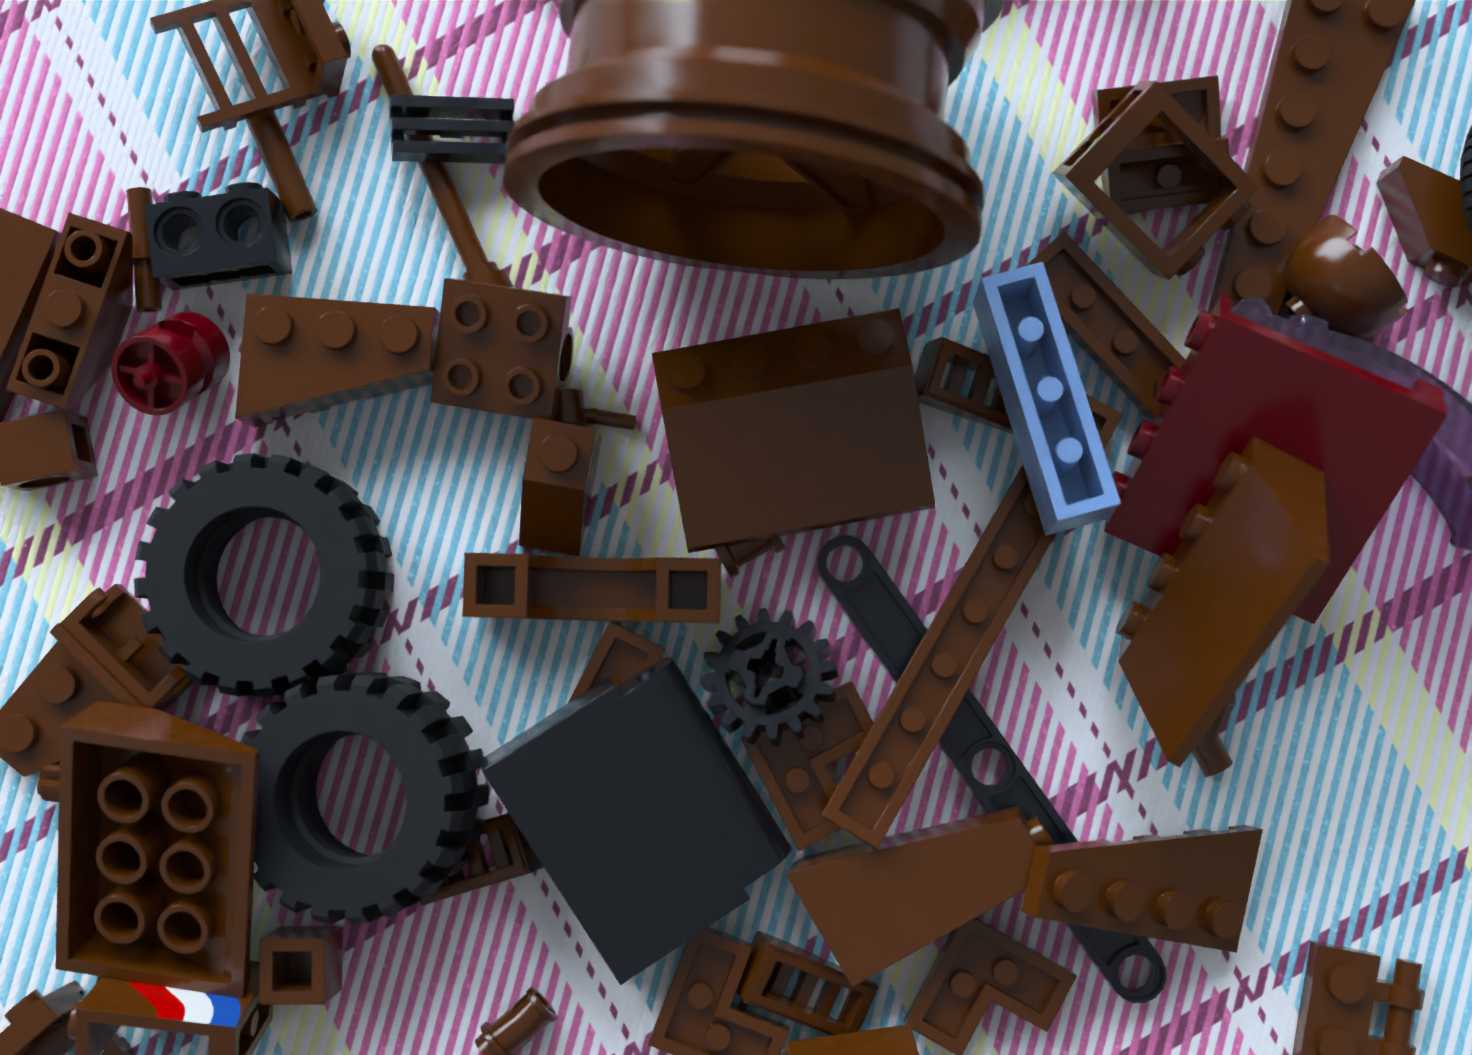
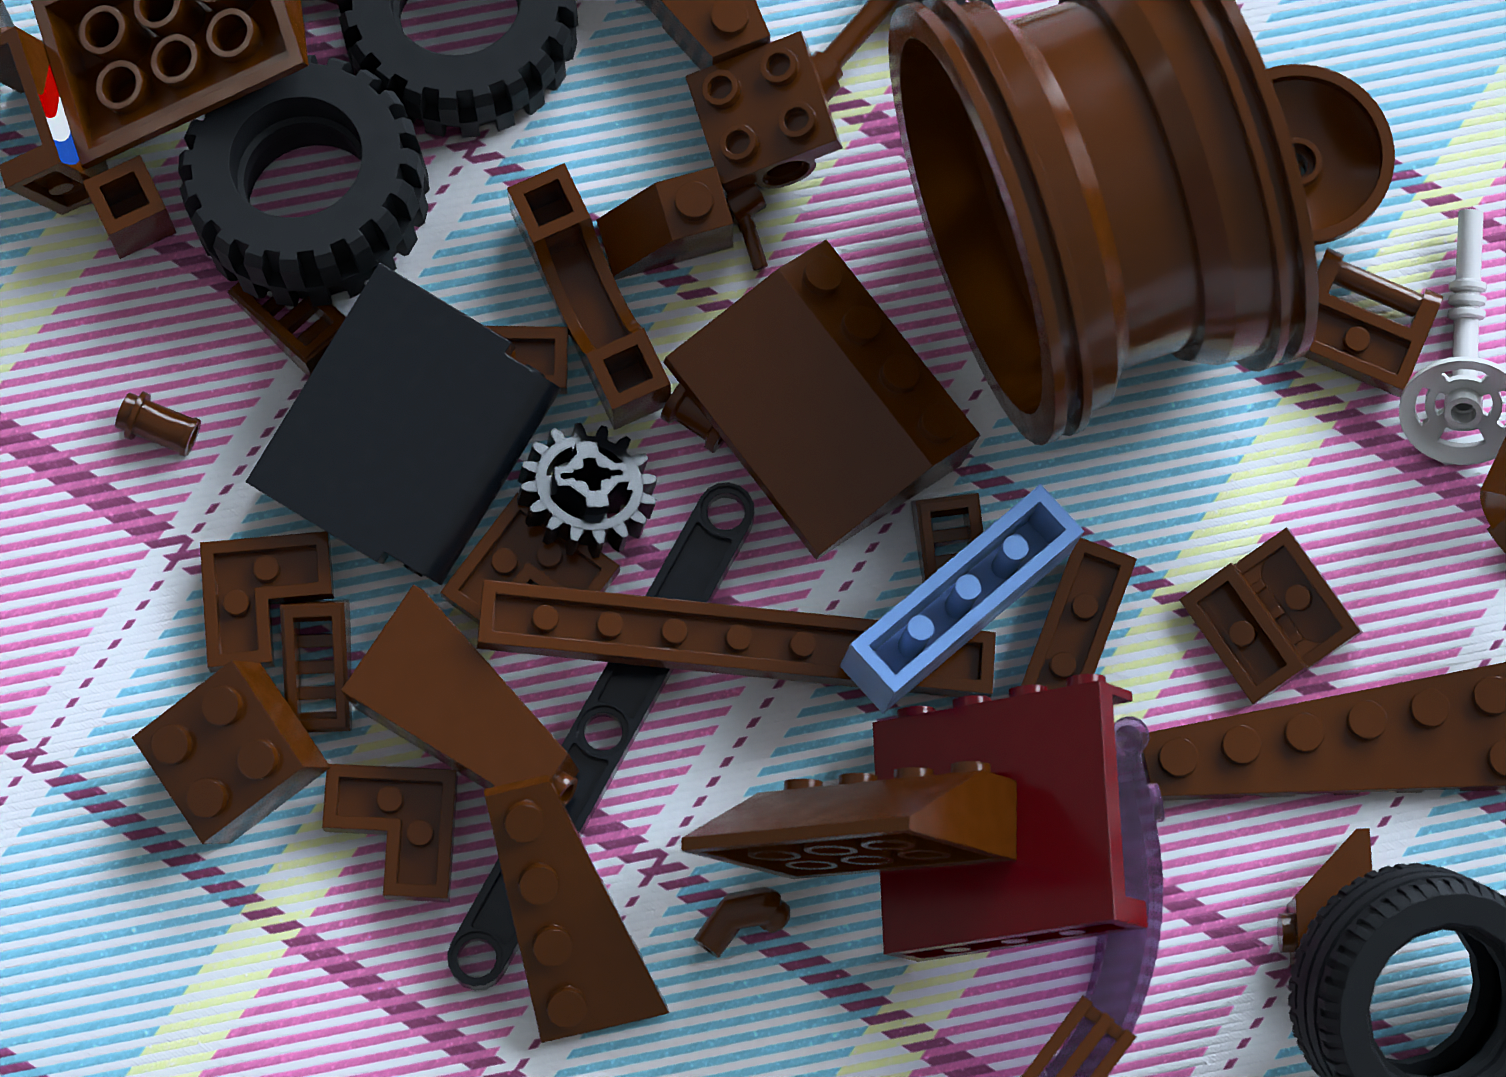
camera: 60 degrees right, 10 degrees down
reddish brown window [1052,80,1260,280] -> none
reddish brown cylinder [1284,215,1409,342] -> none

